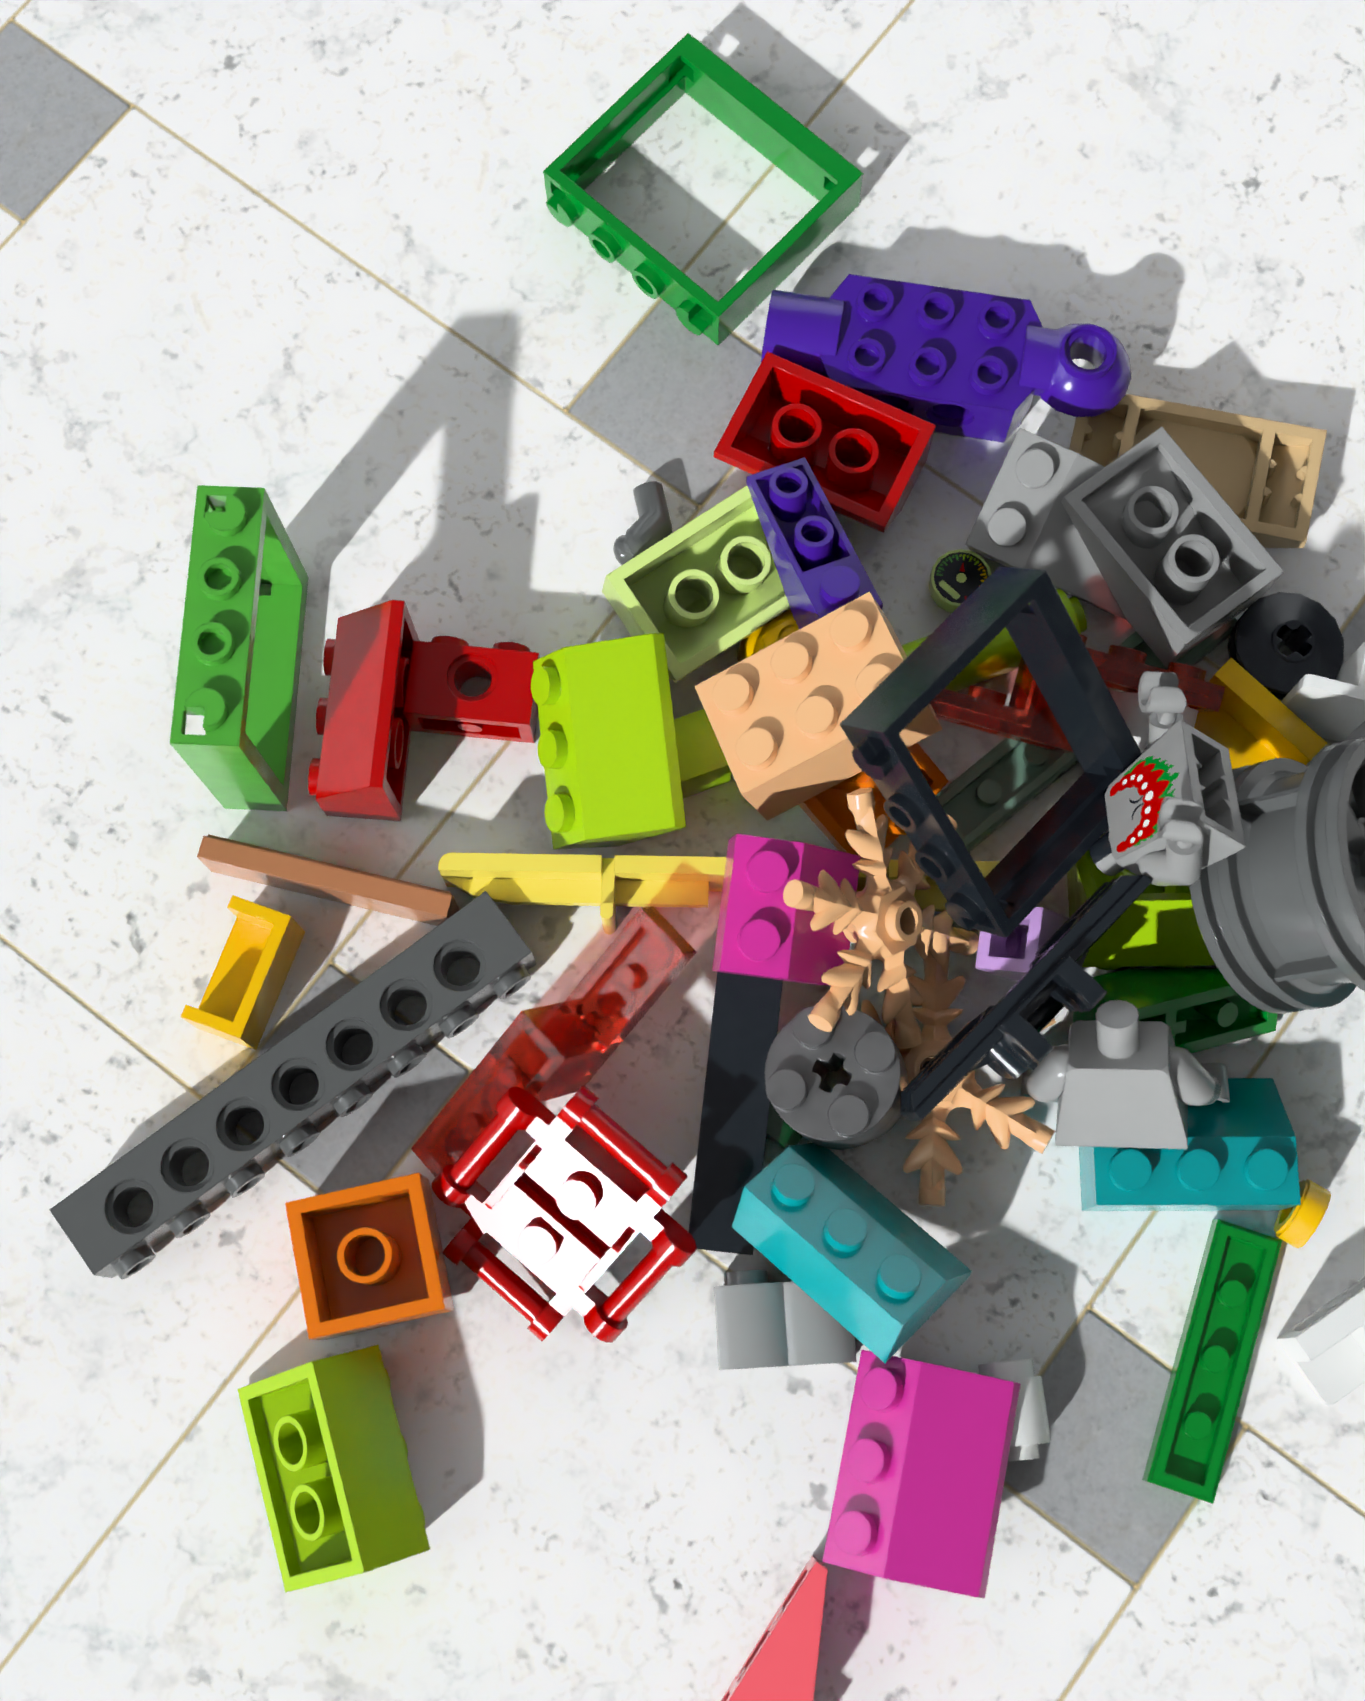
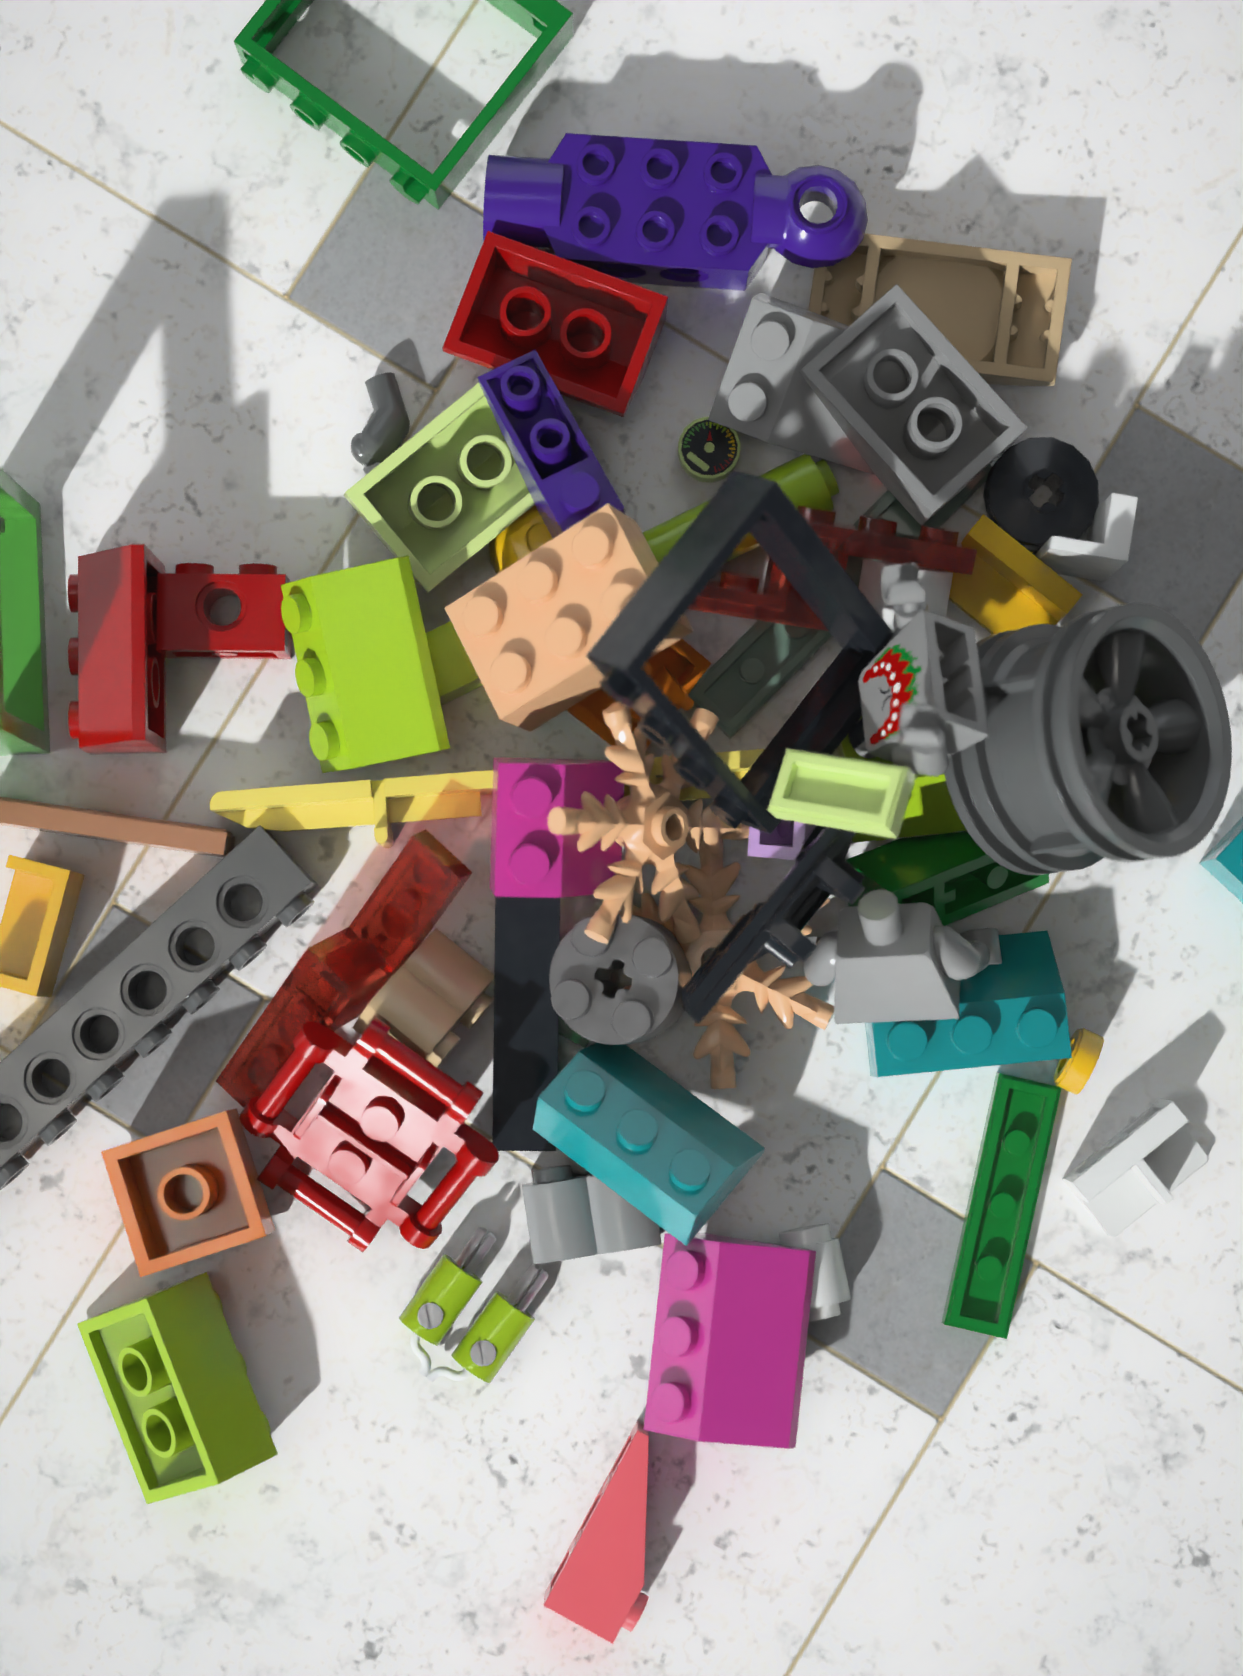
camera: 10 degrees left, 10 degrees up
none -> tan brick [352,928,494,1068]
none -> lime piece [399,1227,549,1383]
none -> yellowish green tile [768,748,916,839]

